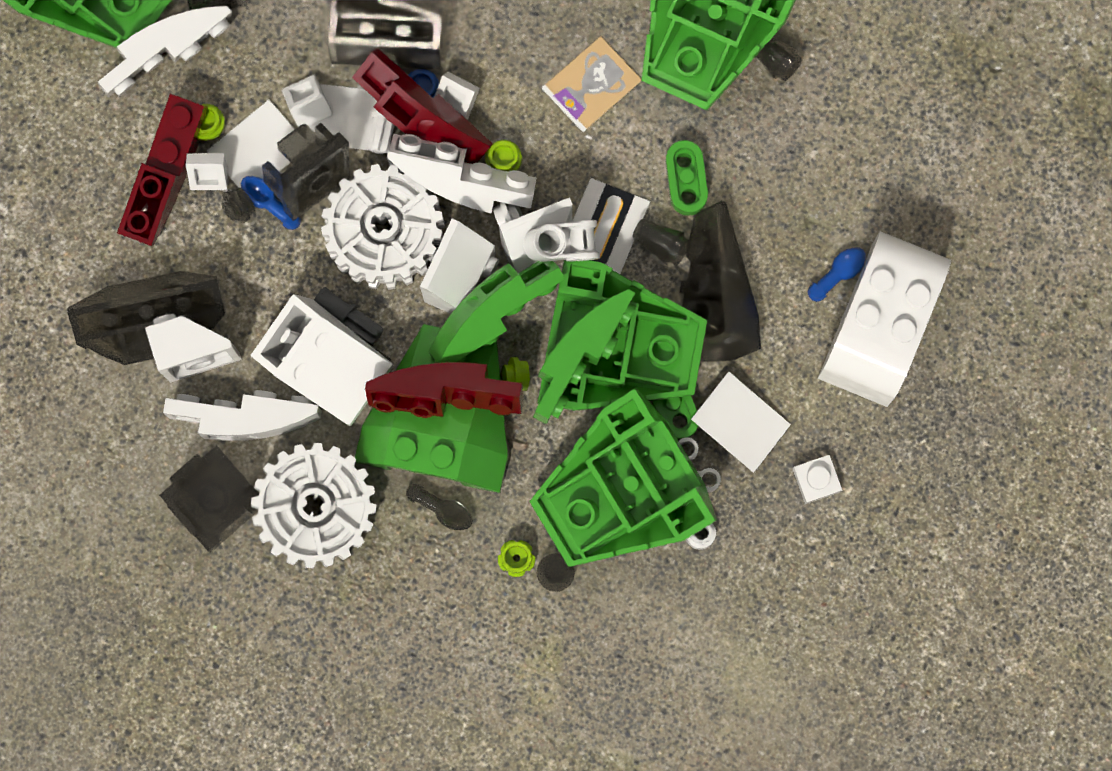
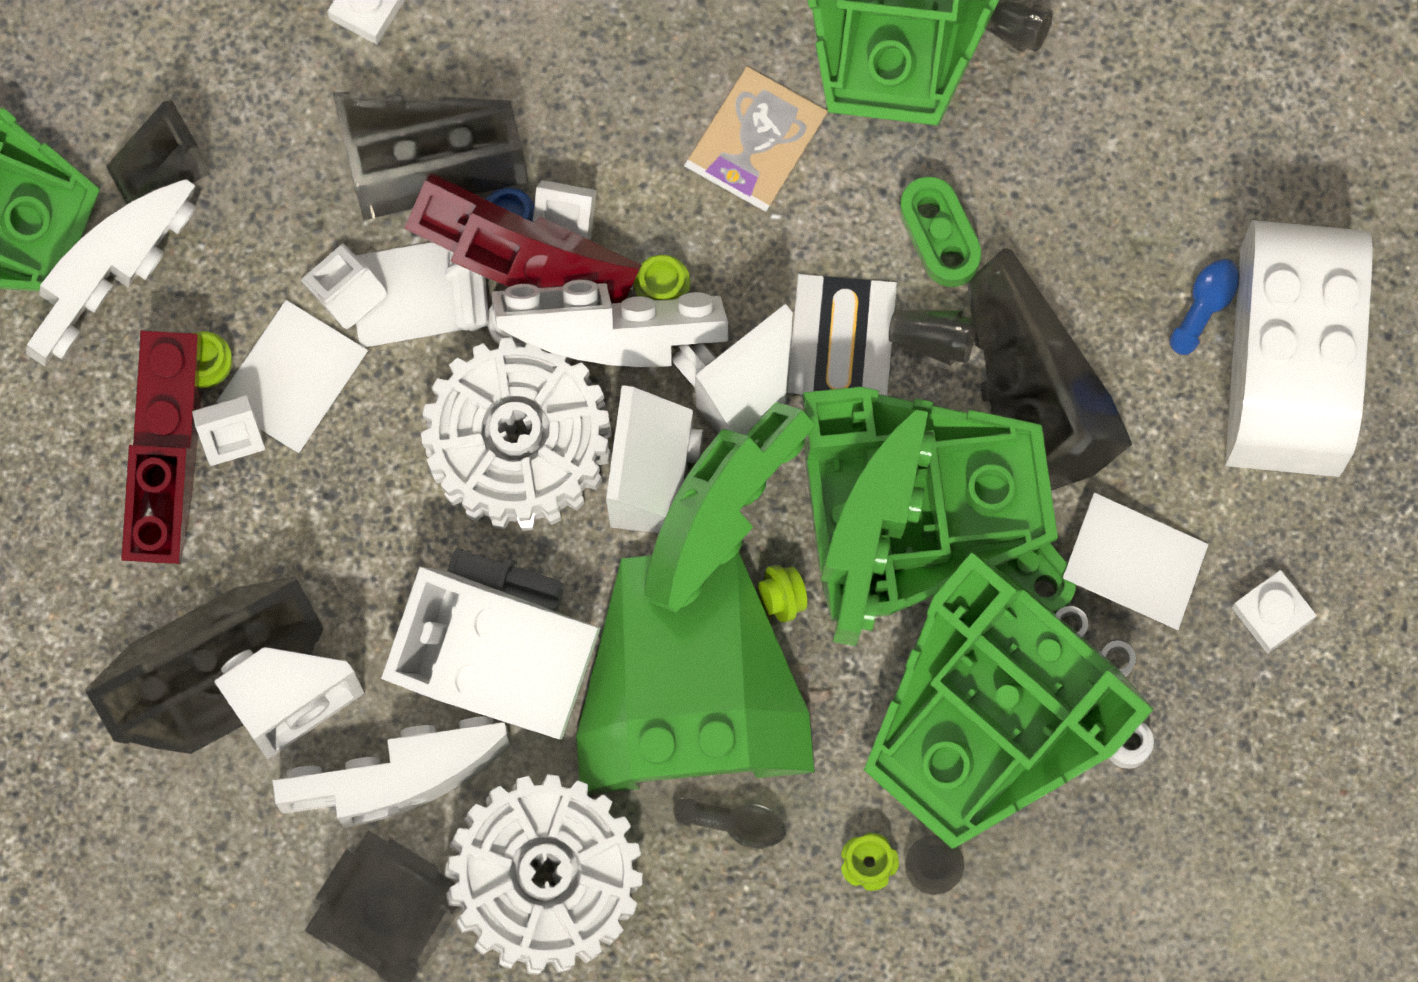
camera: 15 degrees left, 5 degrees down
clear smoke plate [221,187,255,223] -> none
blue piece [241,176,301,230] -> none
clear smoke panel [262,123,350,221] -> none
dark red slope [365,362,524,418] -> none
white piece [523,220,600,262] -> none

